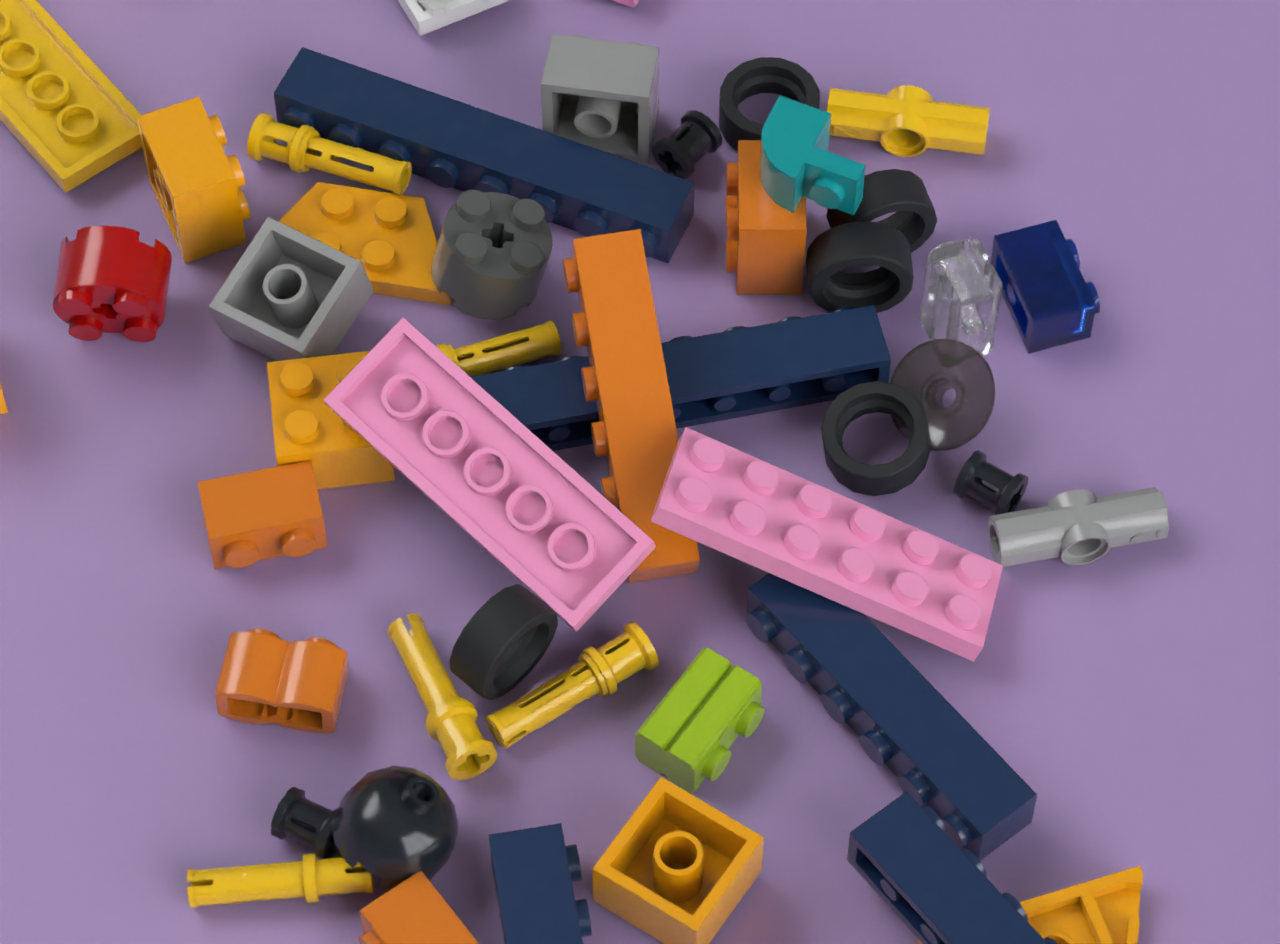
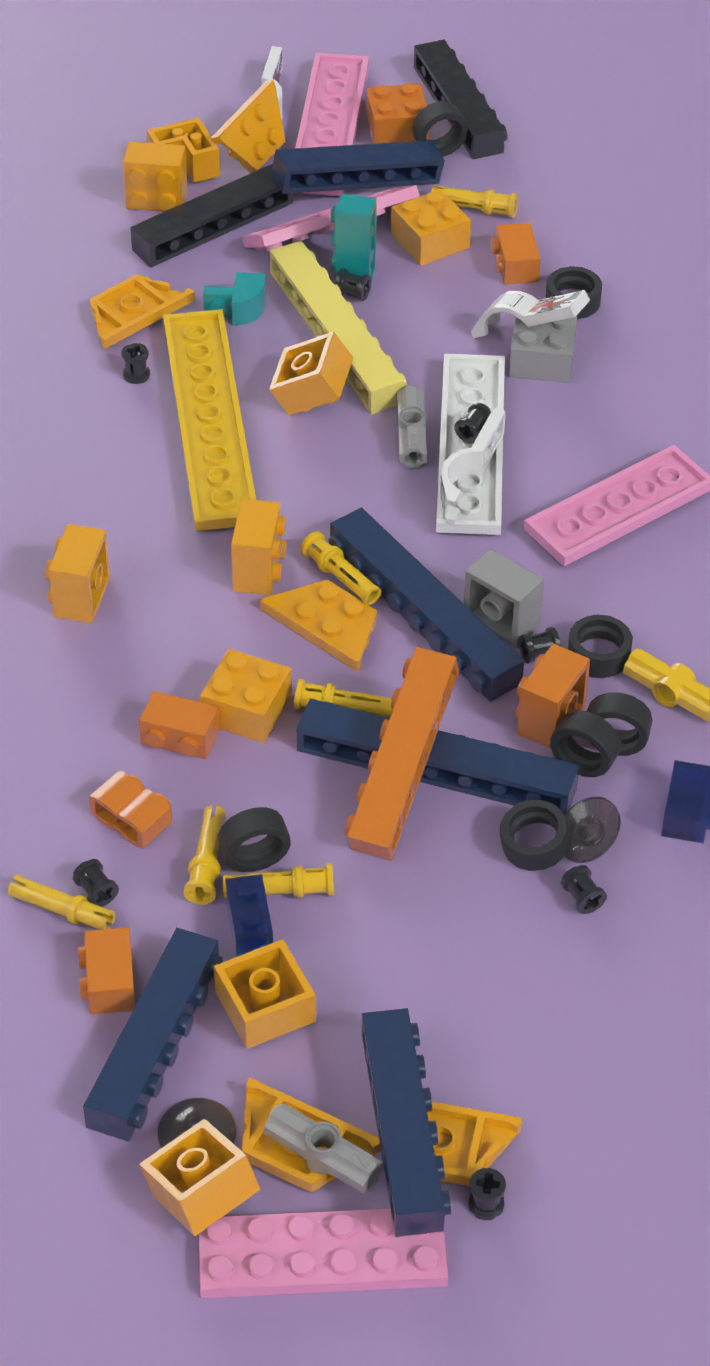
camera: 30 degrees right, 10 degrees down
red brick [53,225,172,343] -> none
light grey brick [208,217,374,361] -> none
bright pink plate [323,317,656,632] -> none
black cylinder [331,765,458,889] -> none
dark grey brick [431,190,553,320] -> none
lime brick [635,647,765,793] -> none
bright pink plate [651,427,1003,662] -> none
dark blue brick [746,573,1037,861] -> none
teal brick [760,95,866,215] -> none
clear brick [919,237,1003,366] -> none
light grey piece [987,487,1170,567] -> none
none -> clear blue brick [225,874,273,957]

